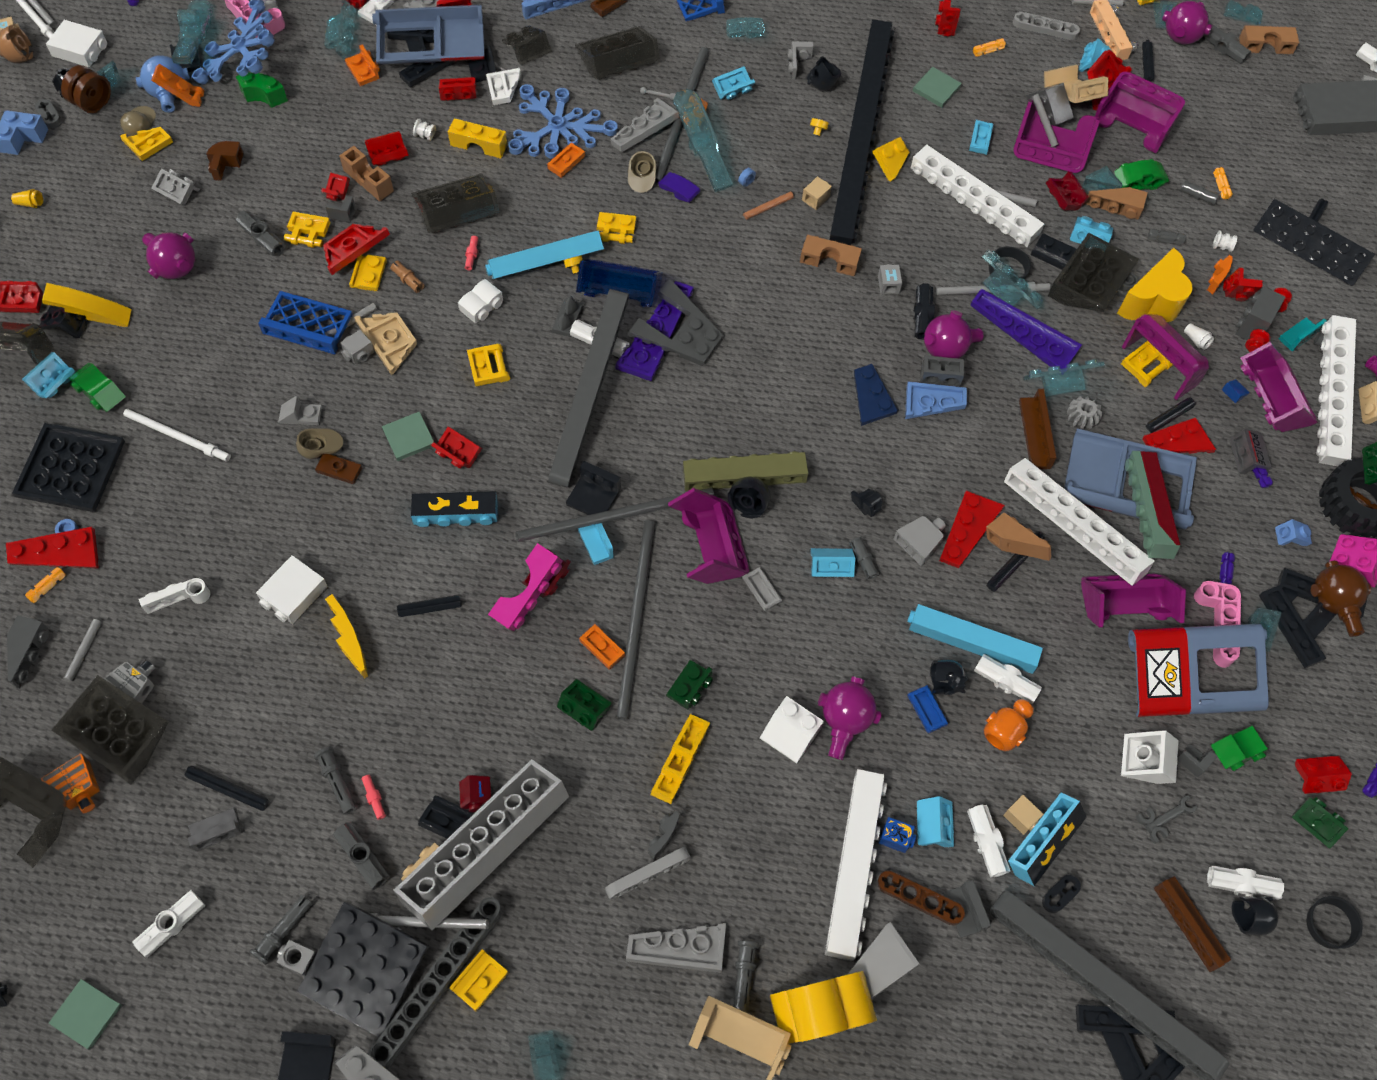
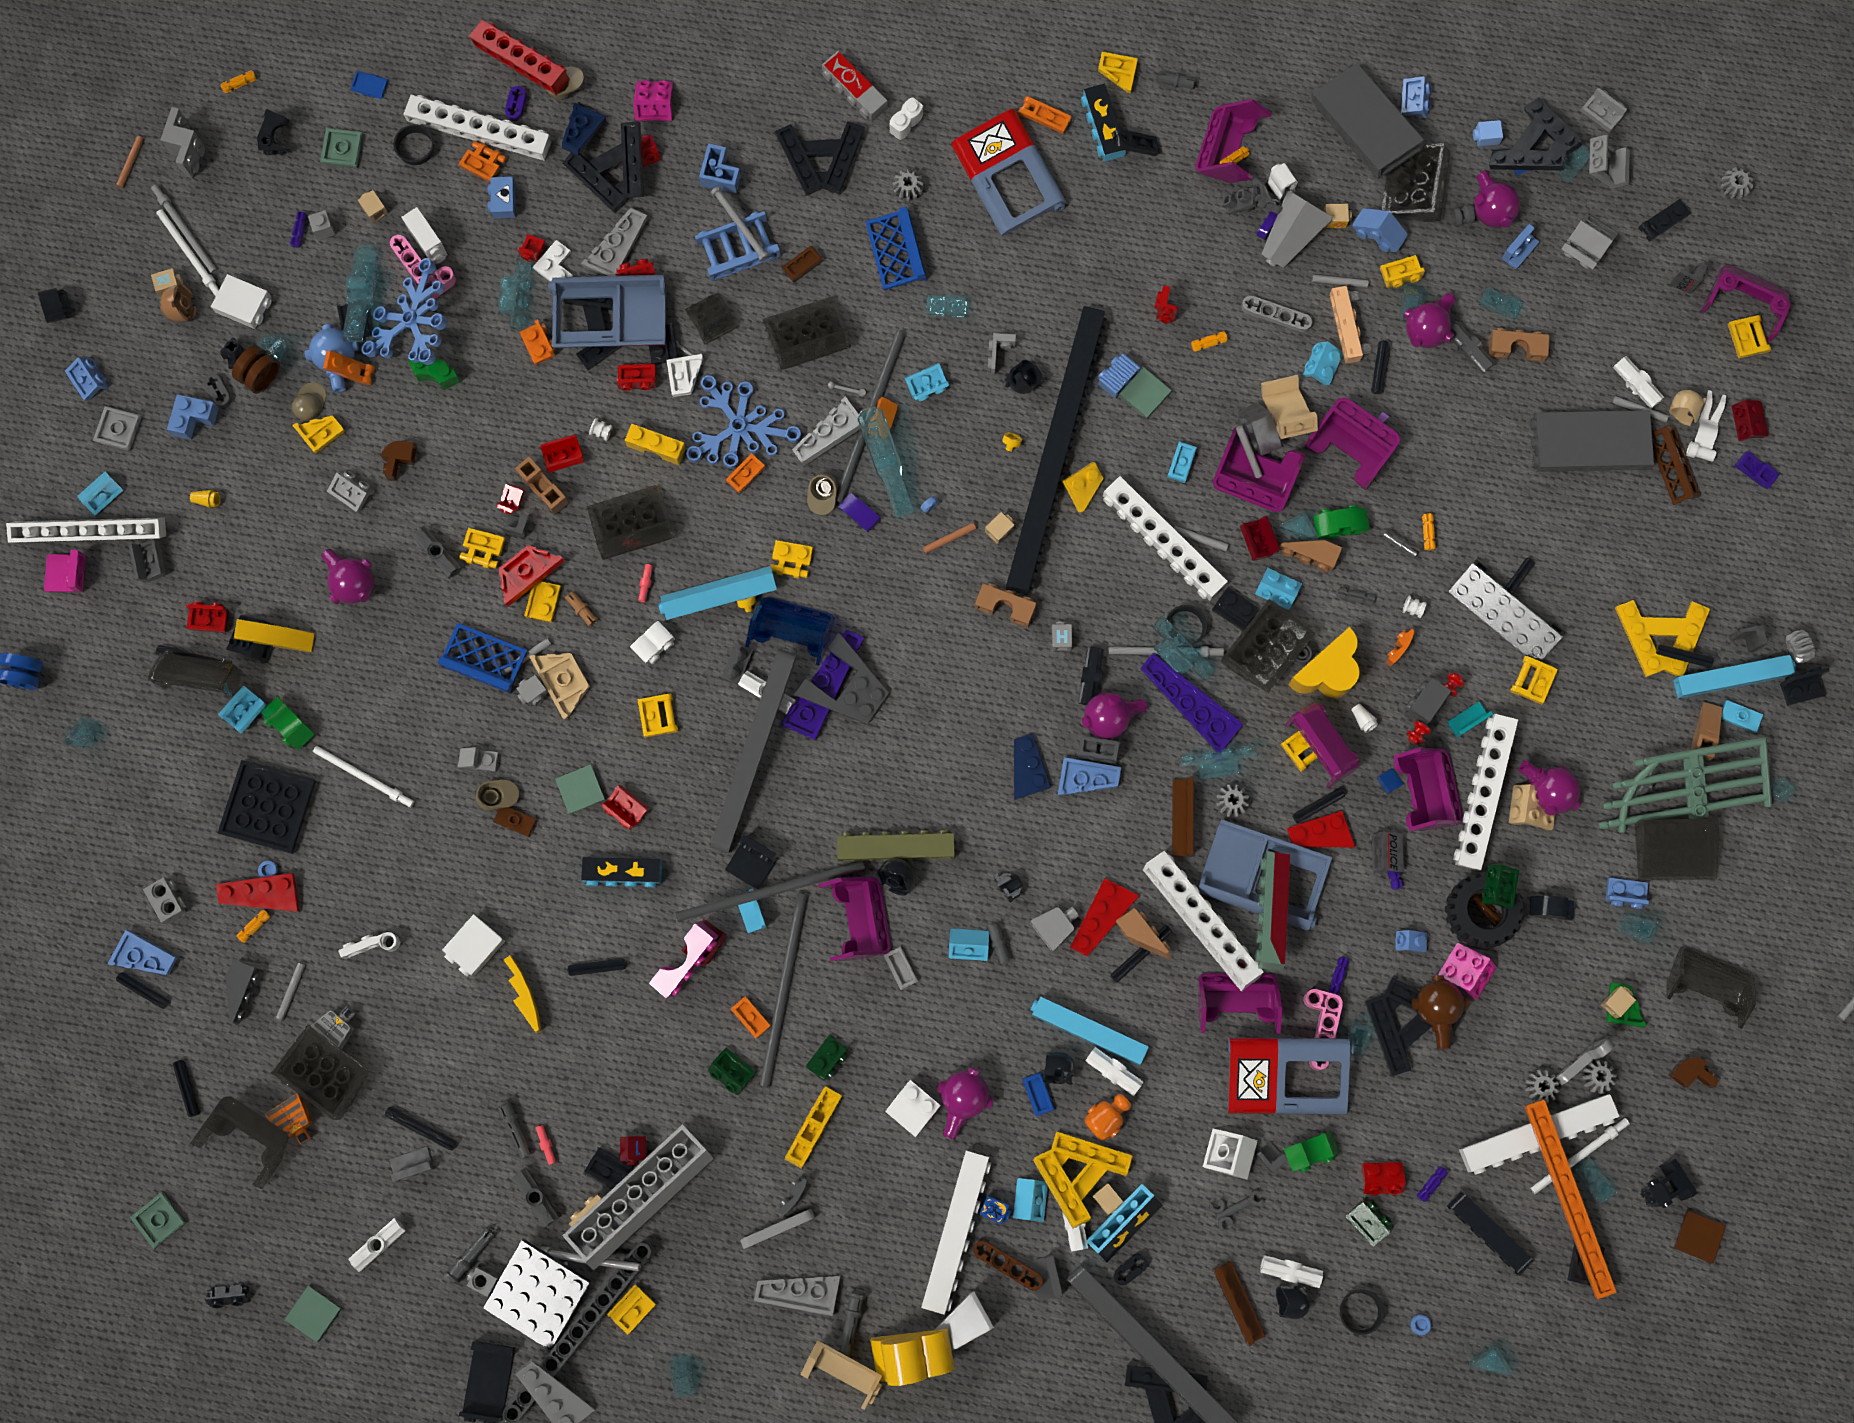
camera: 10 degrees right, 15 degrees up
red wing [1087,50,1132,110] -> none
red bracket [1223,267,1263,301] -> none
none -> yellow plate [1033,1131,1132,1229]
none -> medium blue brick [1098,353,1140,398]
none -> yellow plate [1510,656,1558,705]

